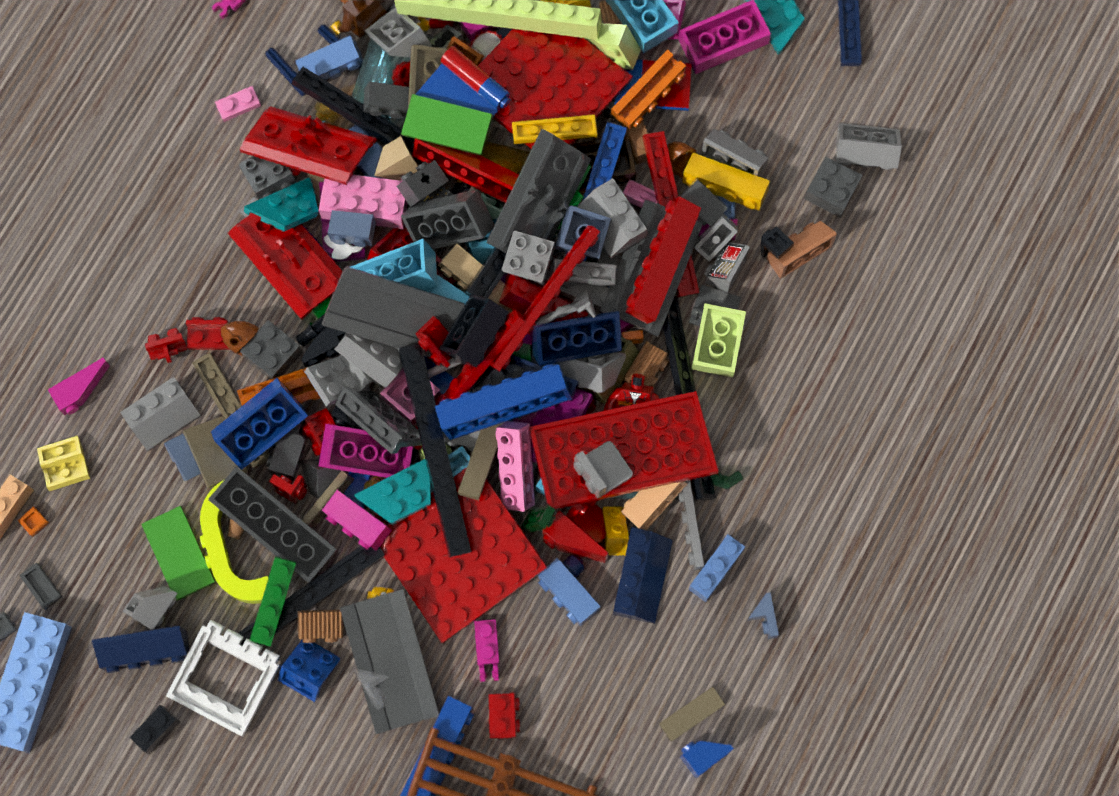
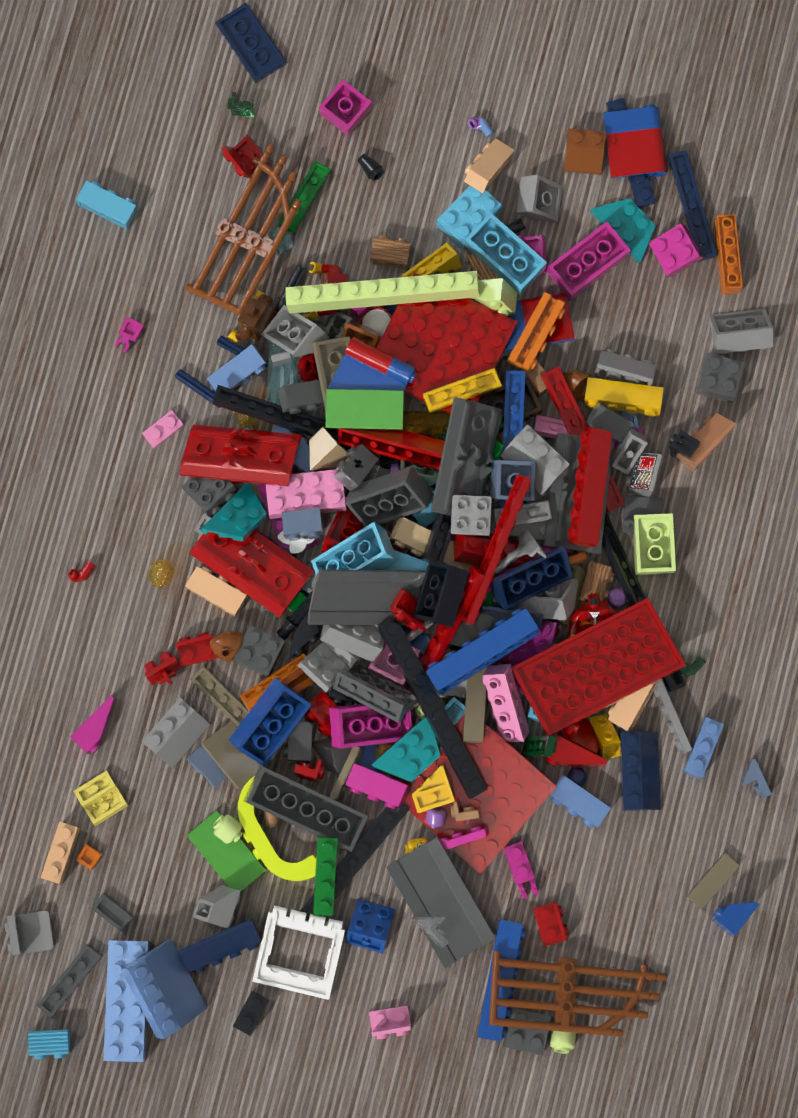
camera: 15 degrees left, 5 degrees up
medium nougat brick [298,610,343,643] -> none
light grey bracket [573,441,633,498] -> none
none -> red arm [68,561,96,582]
none -> medium blue slope [120,939,207,1039]
none -> clear yellow head [147,559,174,588]
none -> light nougat brick [185,566,248,617]
none -> yellowish green head [213,815,243,844]
none -> light grey tile [271,351,292,367]
none -> bright pink bracket [369,1005,412,1040]
none -> yellow wing [412,765,456,813]
none -> medium lavender piece [426,807,446,828]
none -> dark pink hinge [439,825,489,850]
none -> medium nougat bracket [451,800,481,821]
none -> medium lavender piece [607,588,627,608]
none -> dark pink brick [649,223,703,277]
none -> orange brick [714,214,743,294]

